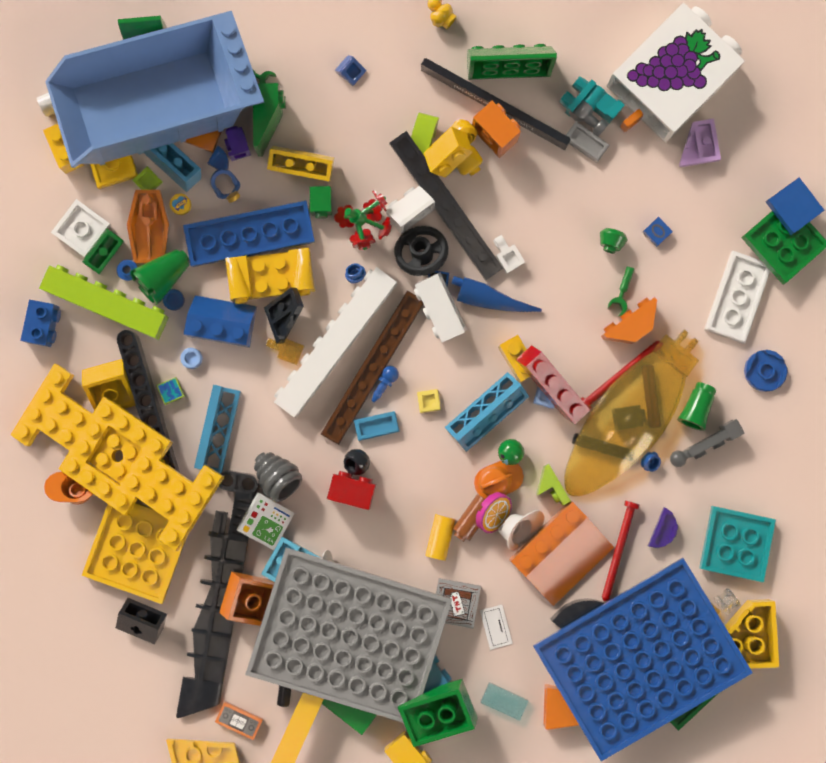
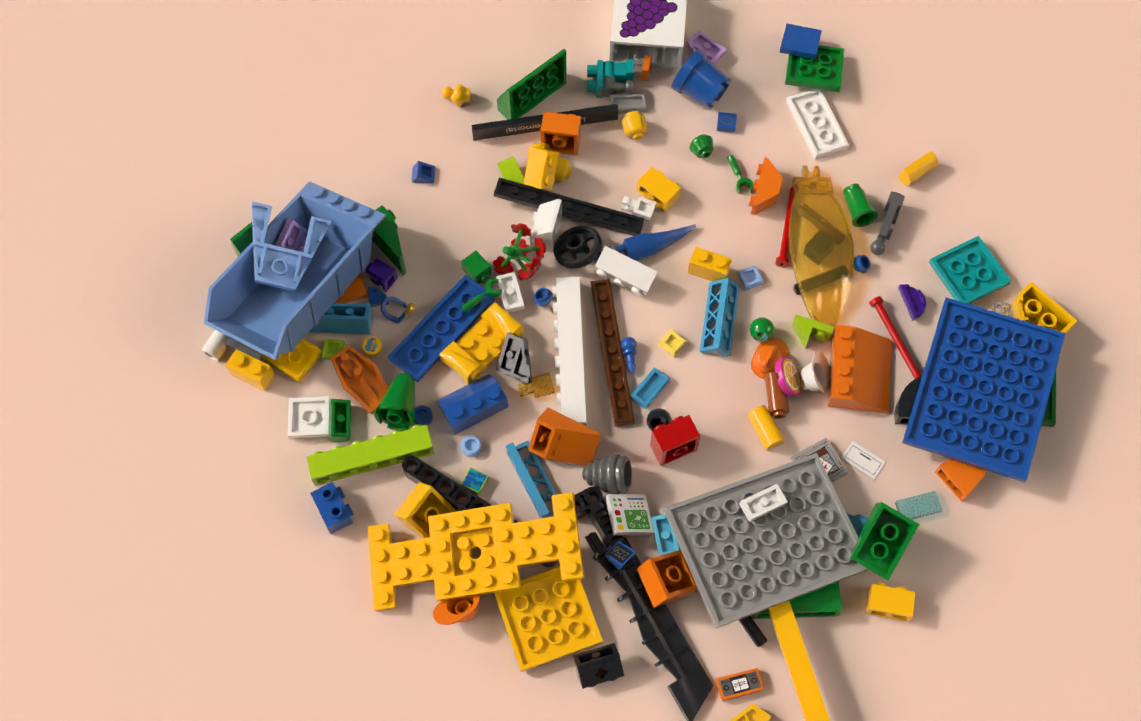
camera: 40 degrees left, 20 degrees down
blue plate [117,260,138,281] -> none
yellow brick [267,146,335,181] -> none
brick [516,345,590,425] -> none
blue tile [744,350,788,392] -> none
none -> light blue wing [251,201,331,292]
none -> lavender wing [275,219,308,252]
none -> green piece [461,278,502,313]
none -> white plate [496,272,525,313]
none -> orange slope [528,407,602,466]
none -> slope [604,541,636,571]
none -> yellow head [622,111,648,140]
none -> yellow brick [637,167,681,212]
none -> blue piece [671,49,732,110]
none -> white plate [739,484,788,522]
none -> yellow brick [898,151,938,186]

